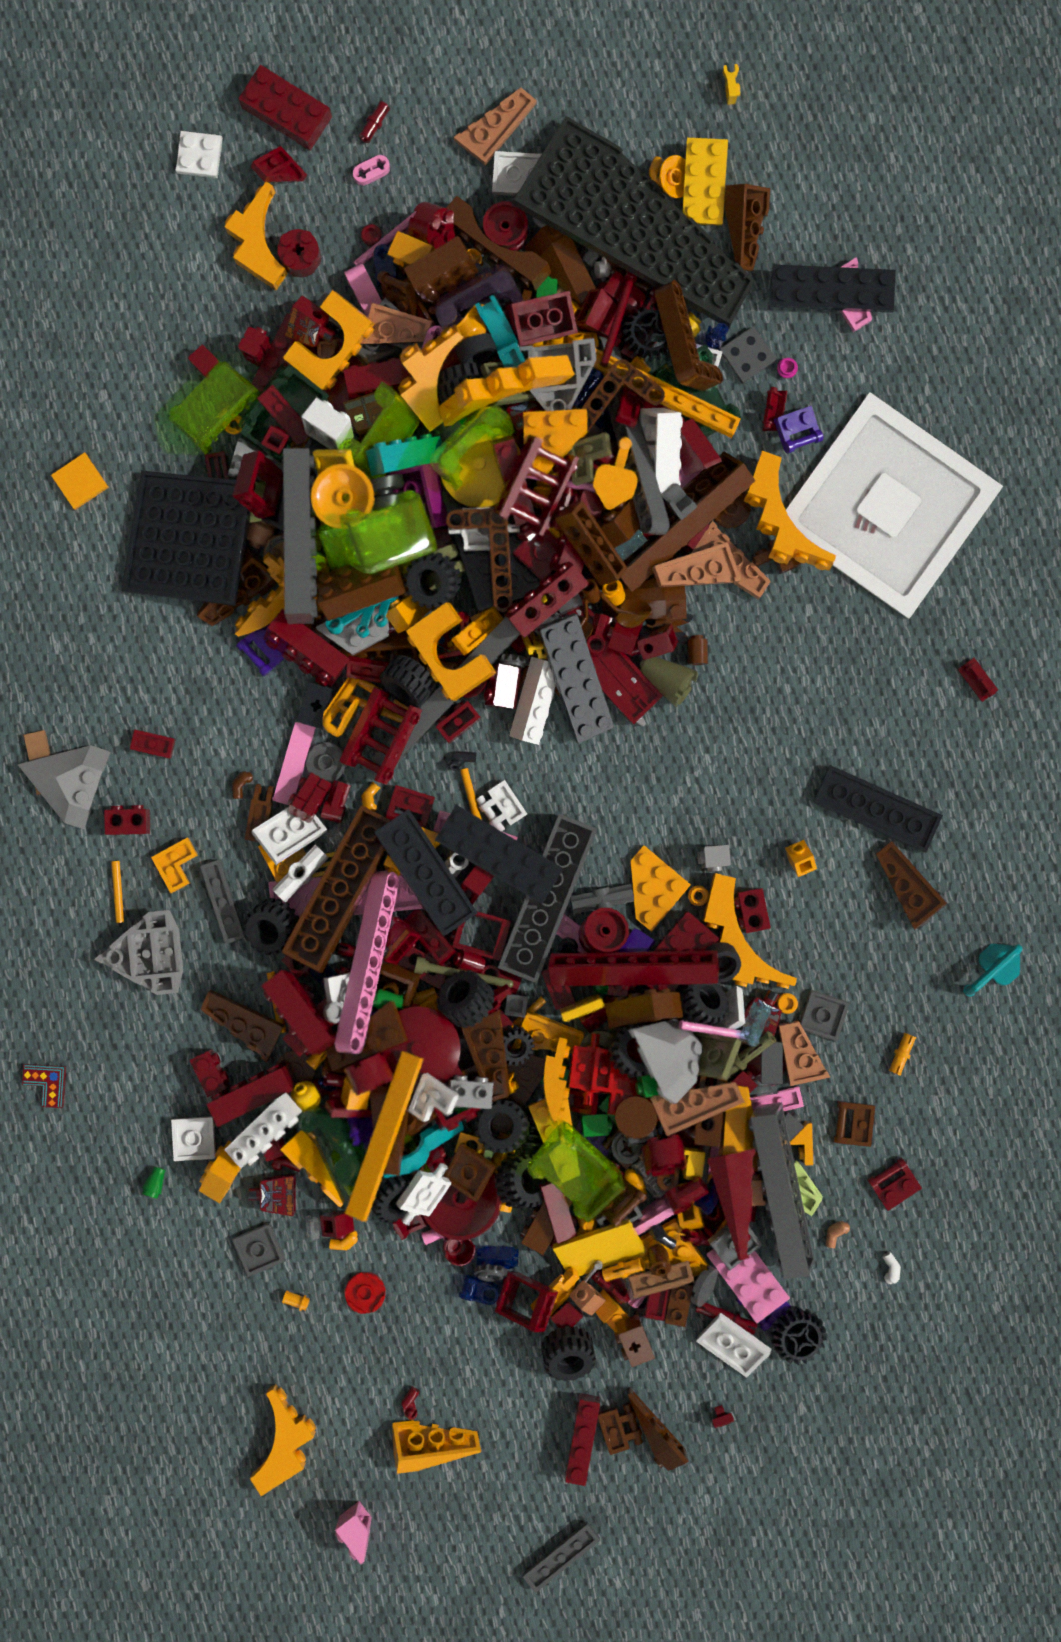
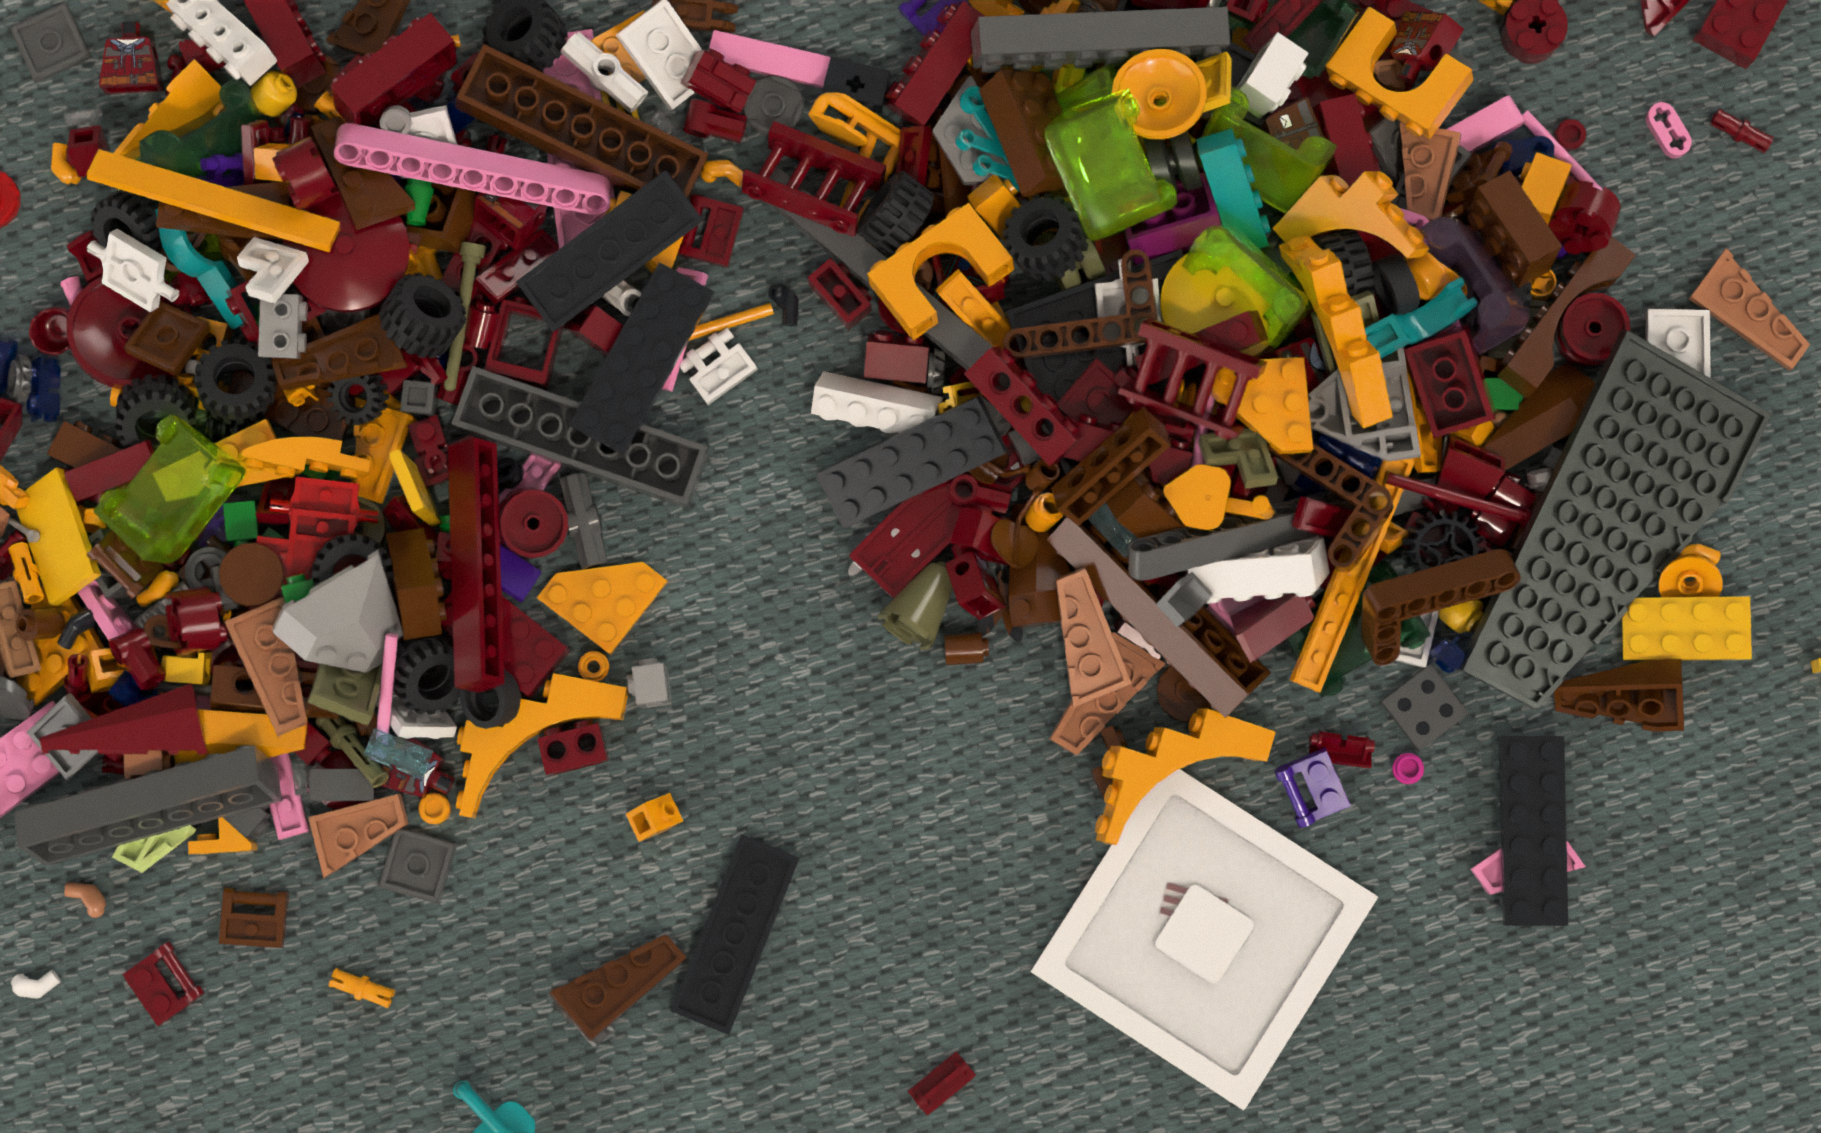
camera: 90 degrees right, 5 degrees down
none -> dark red plate [408,415,448,474]

